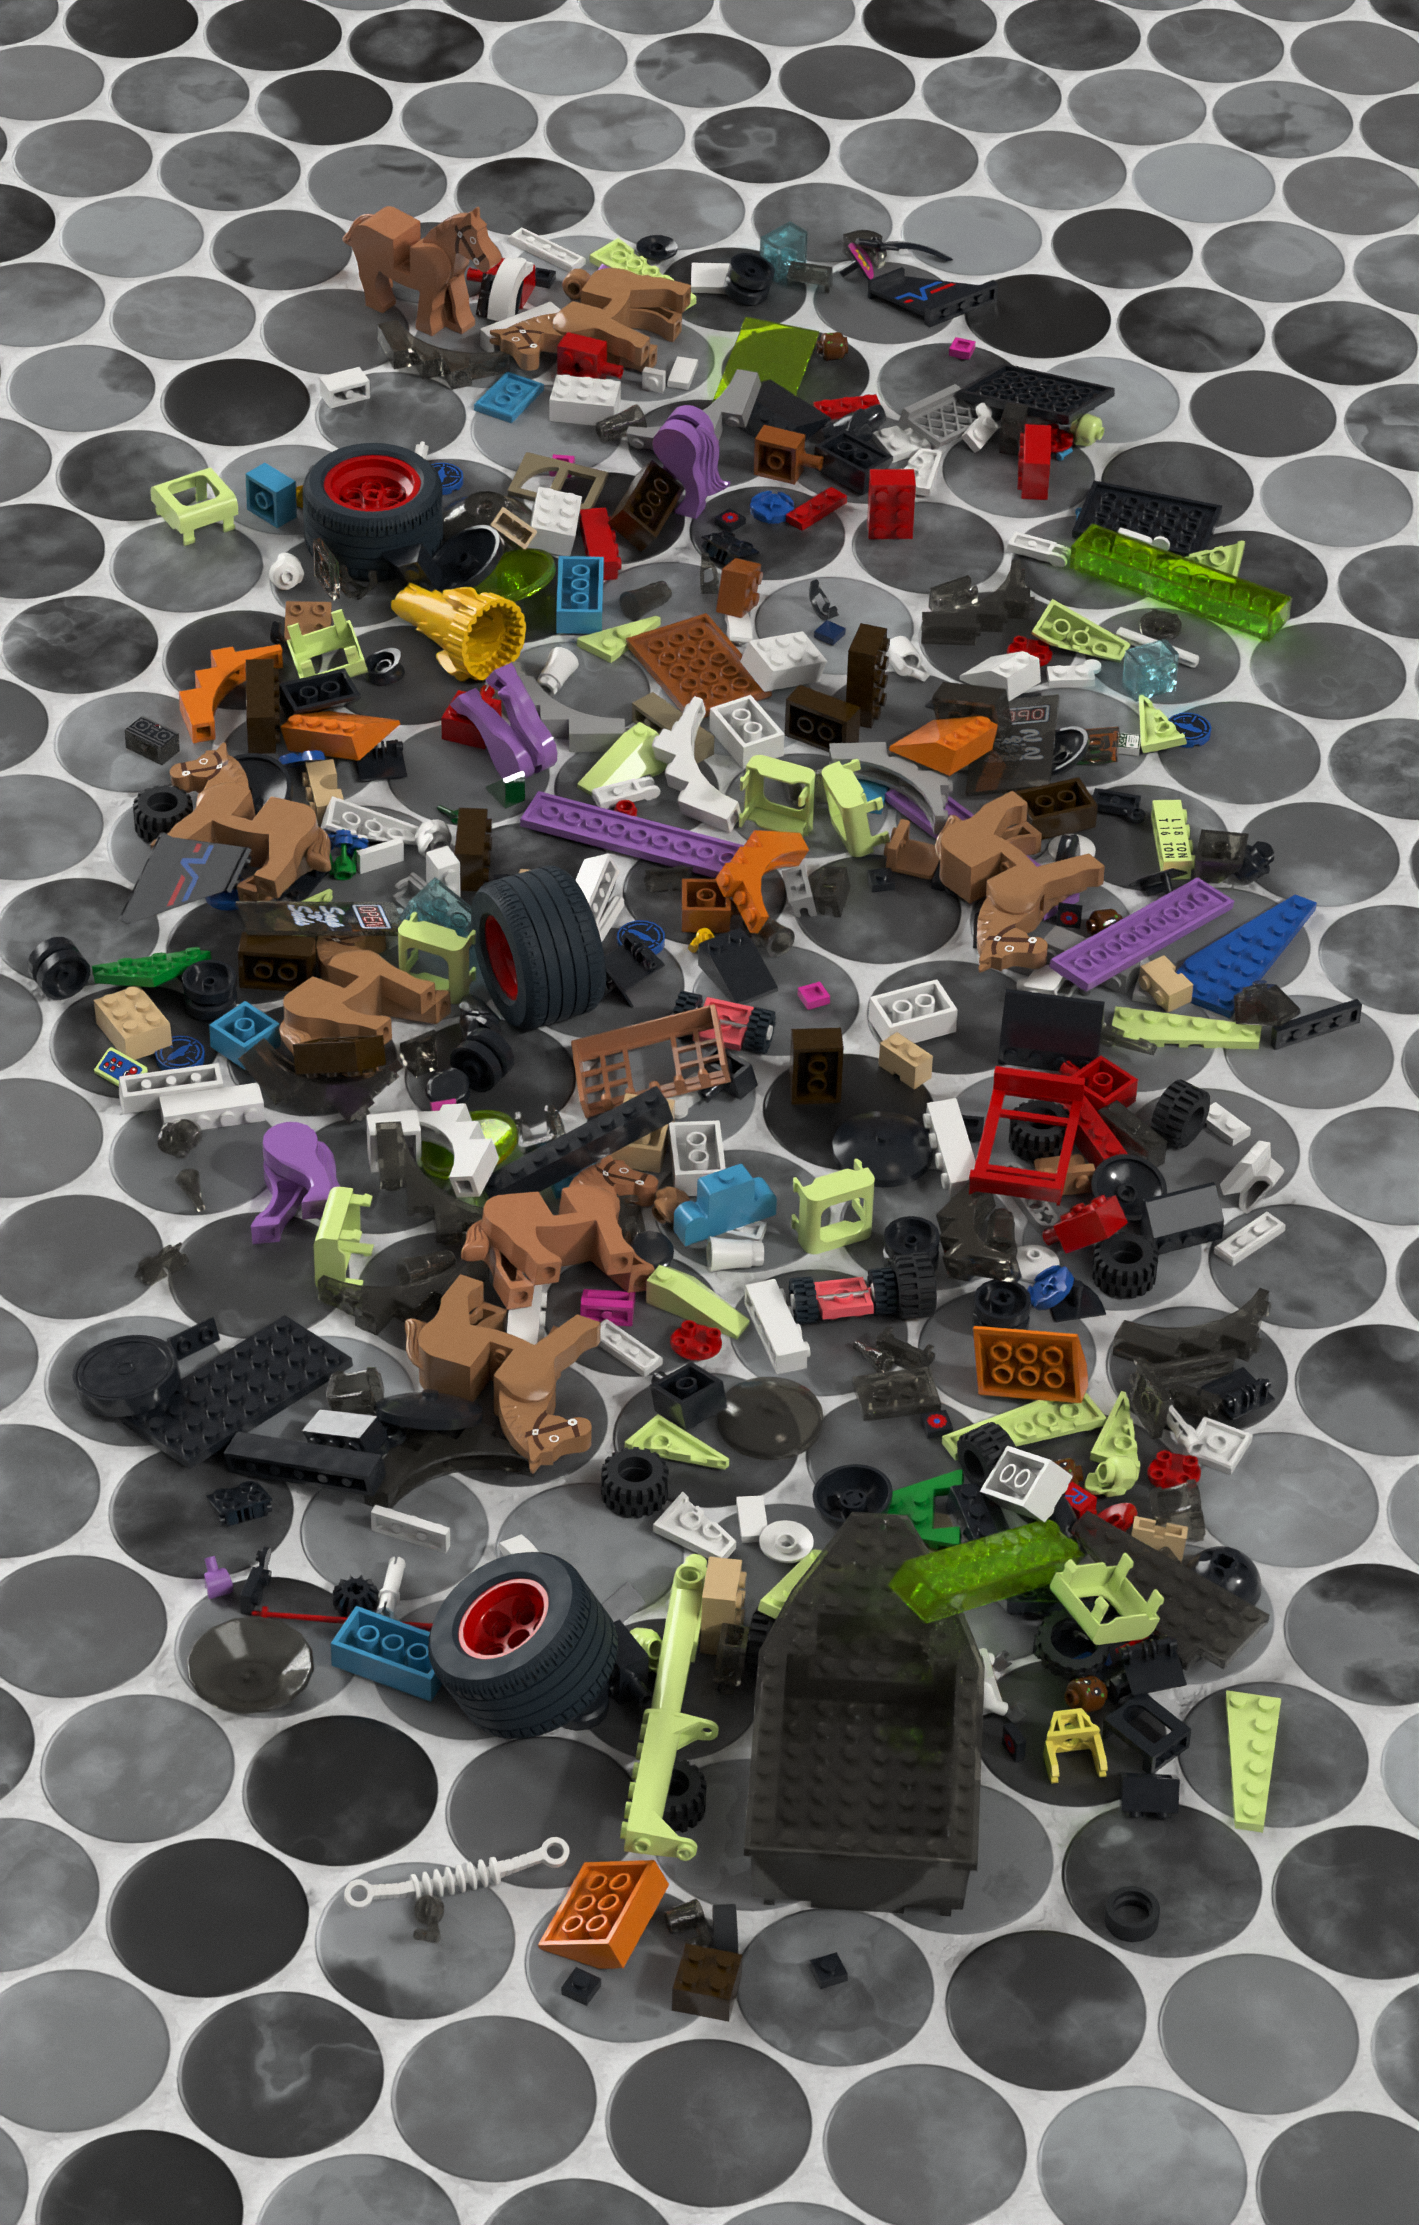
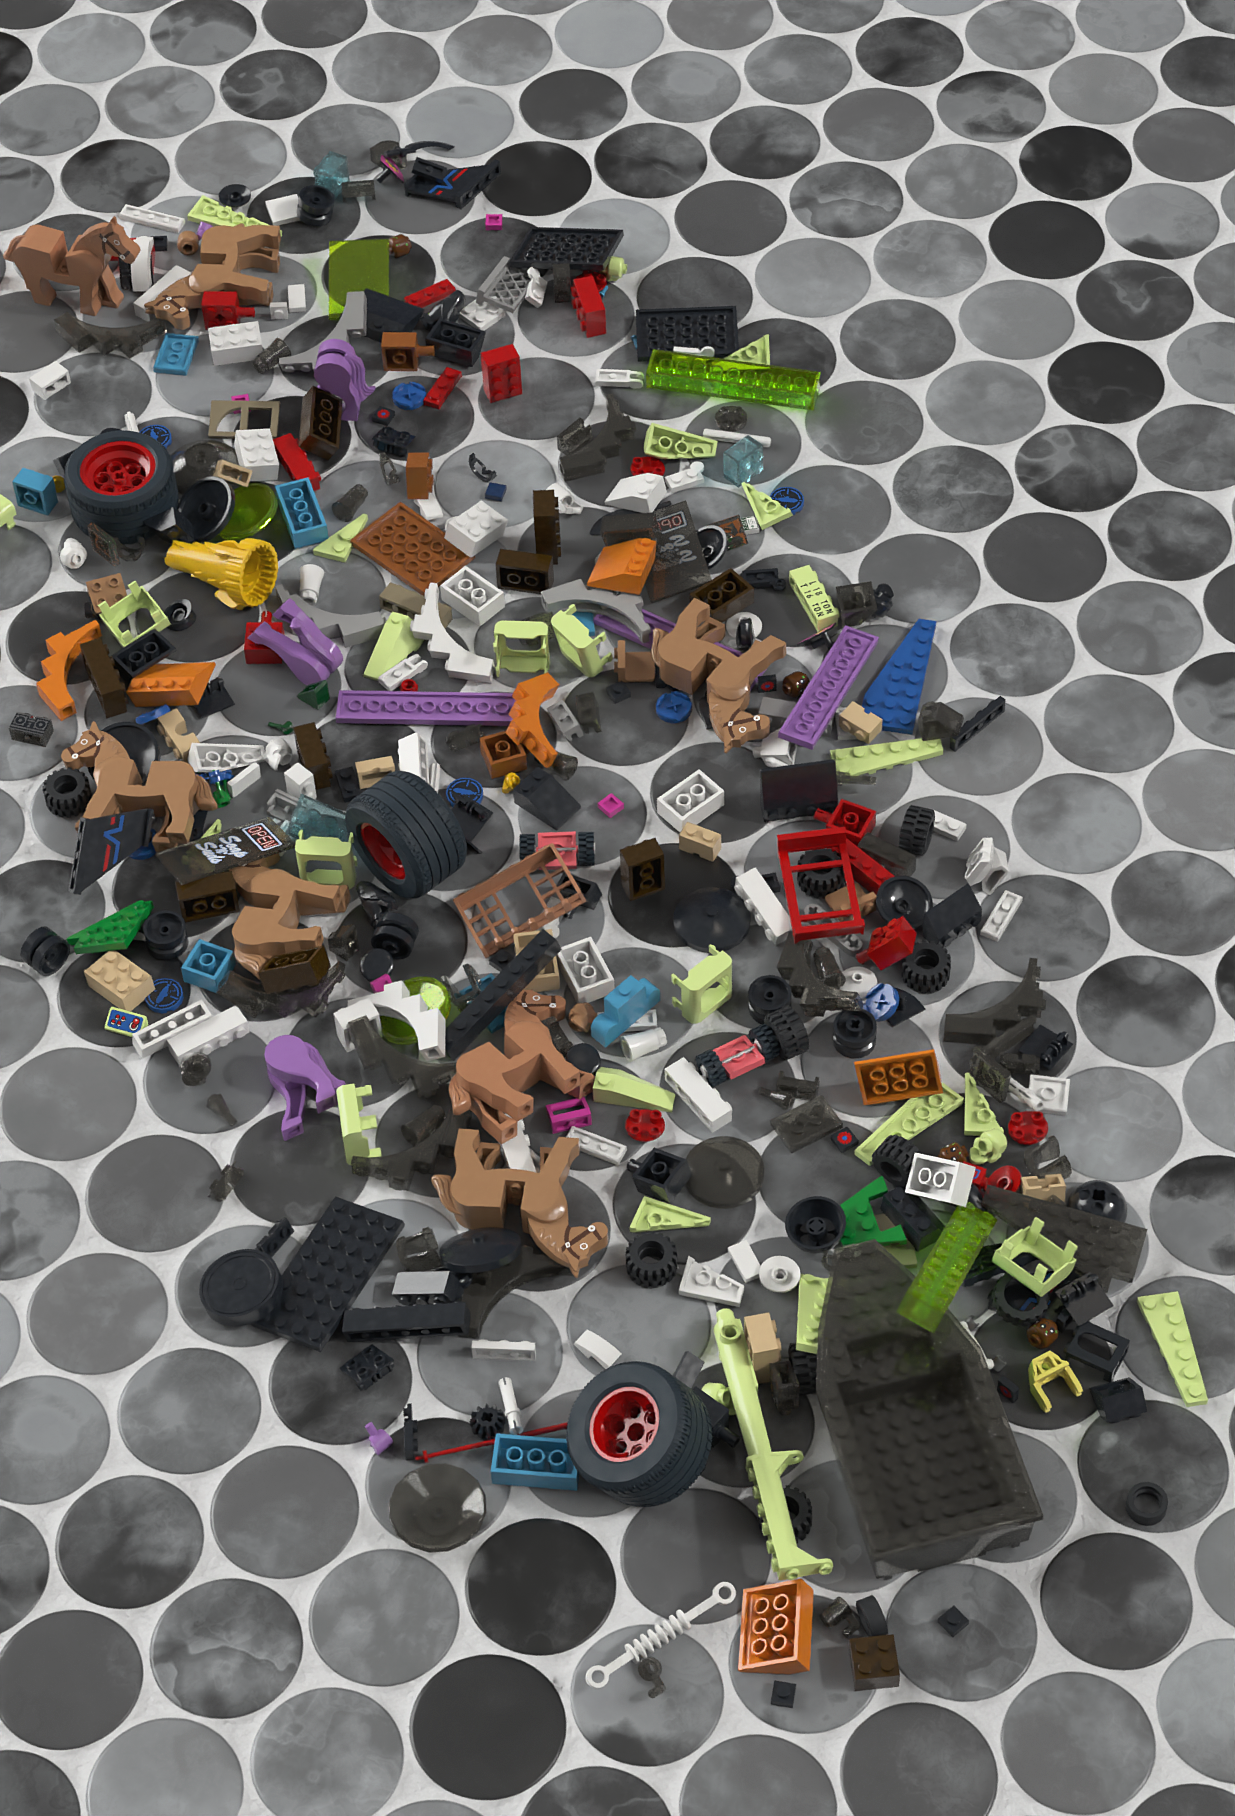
camera: 15 degrees left, 10 degrees up
white wing [904,448,943,496] -> none
none -> black plate [411,157,447,184]
none -> blue tile [656,691,692,723]

